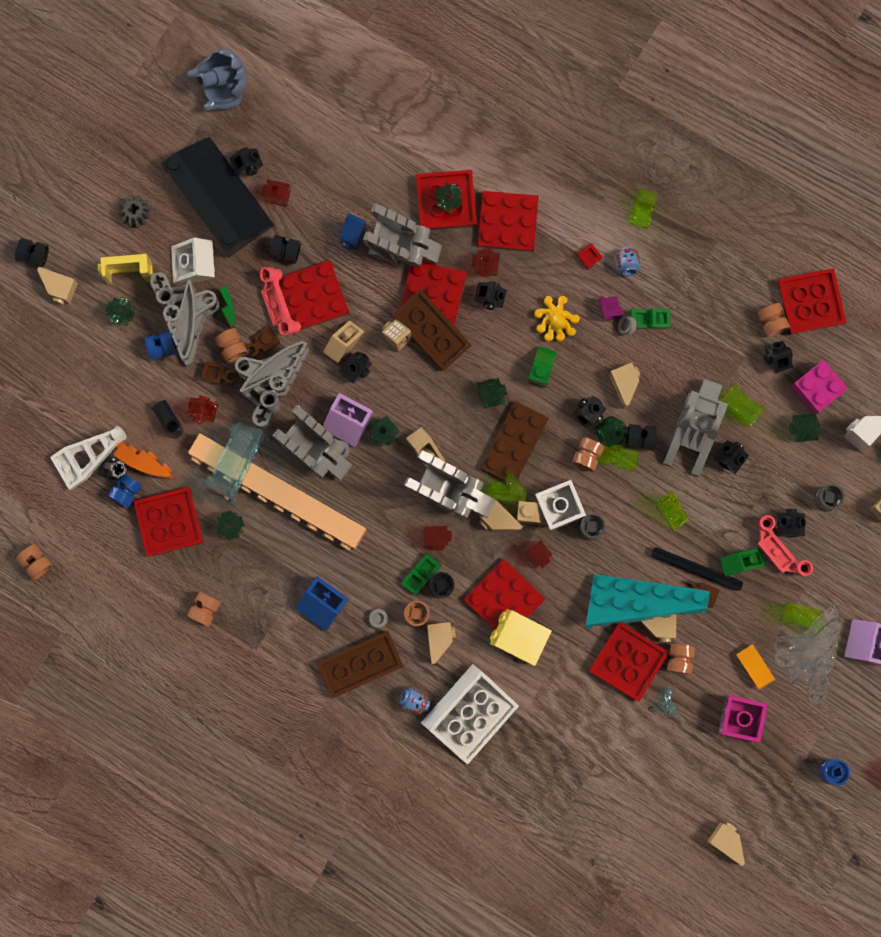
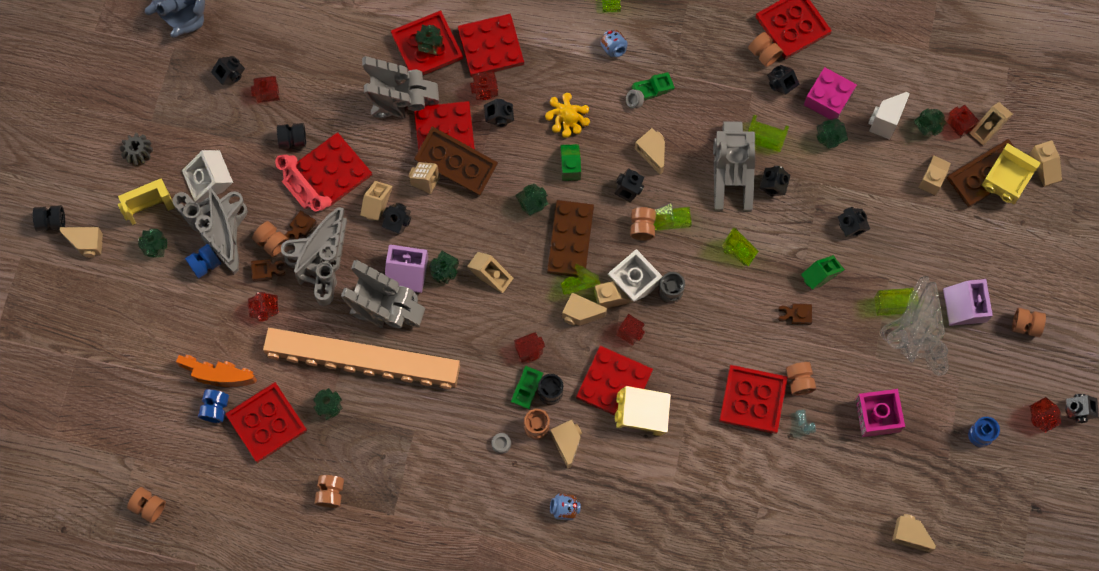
camera: 20 degrees left, 10 degrees down
white plate [50,426,126,490] -> none
black piece [97,457,127,480] -> none
black piece [152,400,184,438] -> none
black slope [161,137,275,258] -> none
clear light blue windscreen [204,422,269,508] -> none
green slope [219,286,236,329] -> none
blue slope [295,576,349,631] -> none
reddish brown plate [317,631,404,699] -> none
blue slope [339,213,367,250] -> none
light grey piece [404,450,496,518] -> none
white slope [421,664,519,765] -> none
red tile [576,243,603,270] -> none
teal wing [585,574,710,629] -> none
clear green brick [594,416,627,447] -> none
magenta panel [599,296,623,322] -> none
black wheel [626,424,656,451] -> none
tan slope [639,615,676,642] -> none
black axle [651,547,743,591] -> none
light orange slope [736,644,776,690] -> none
coral plate [757,515,813,576] -> none
dark grey wheel [814,484,844,512] -> none

